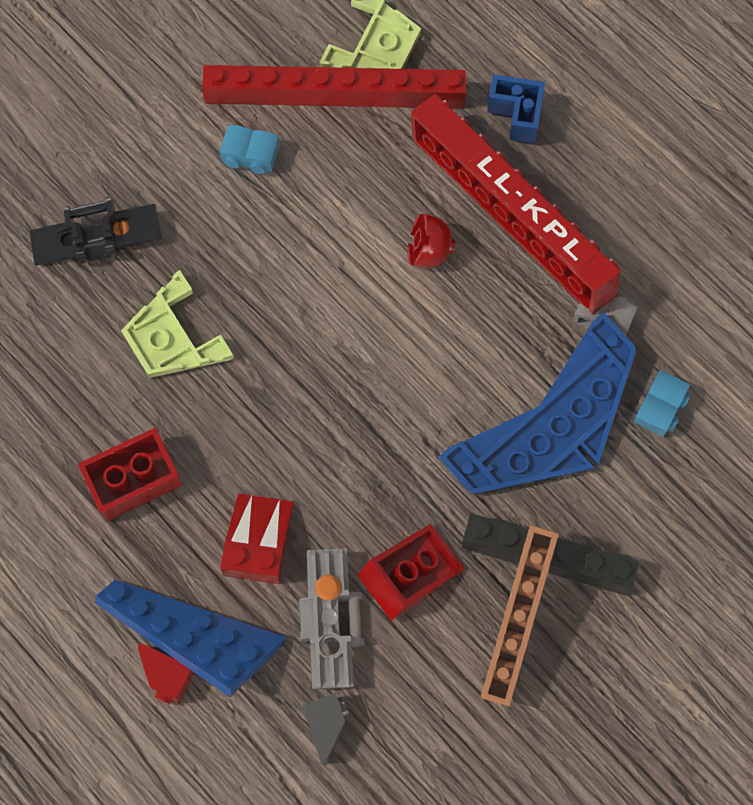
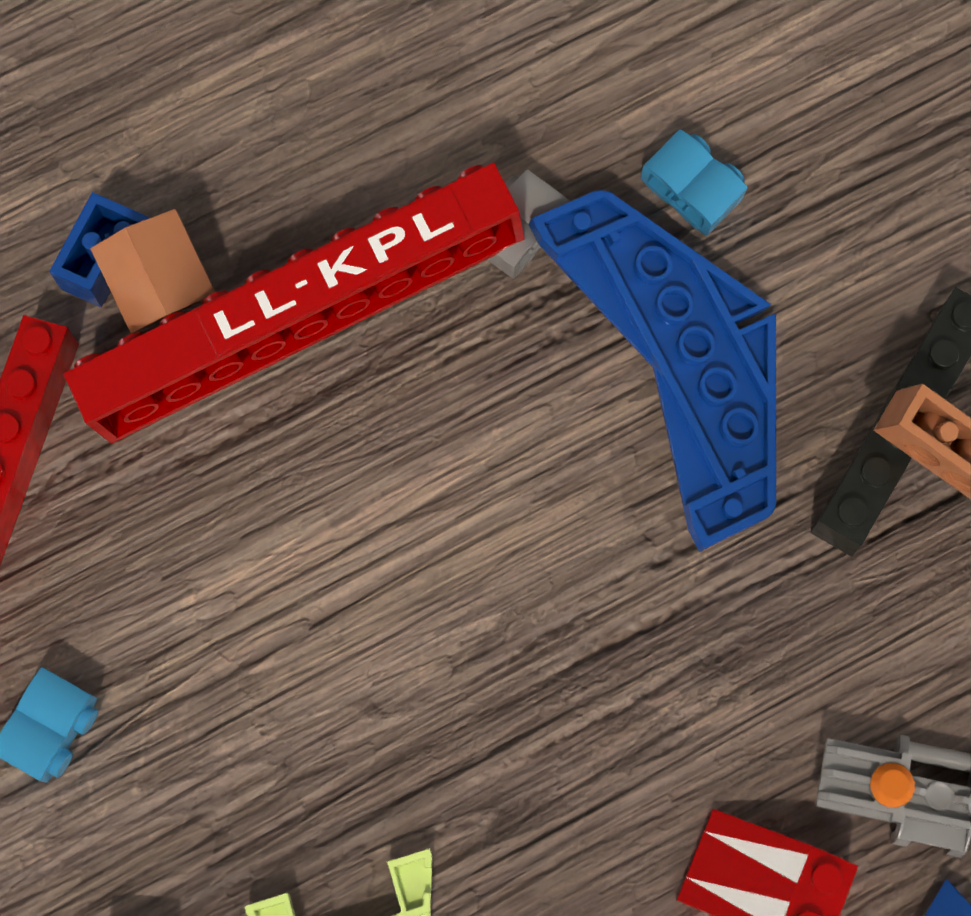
camera: 75 degrees left, 5 degrees up
red slope [357,523,465,621] -> none
red cylinder [408,214,455,269] -> none
none -> nougat slope [90,209,216,334]

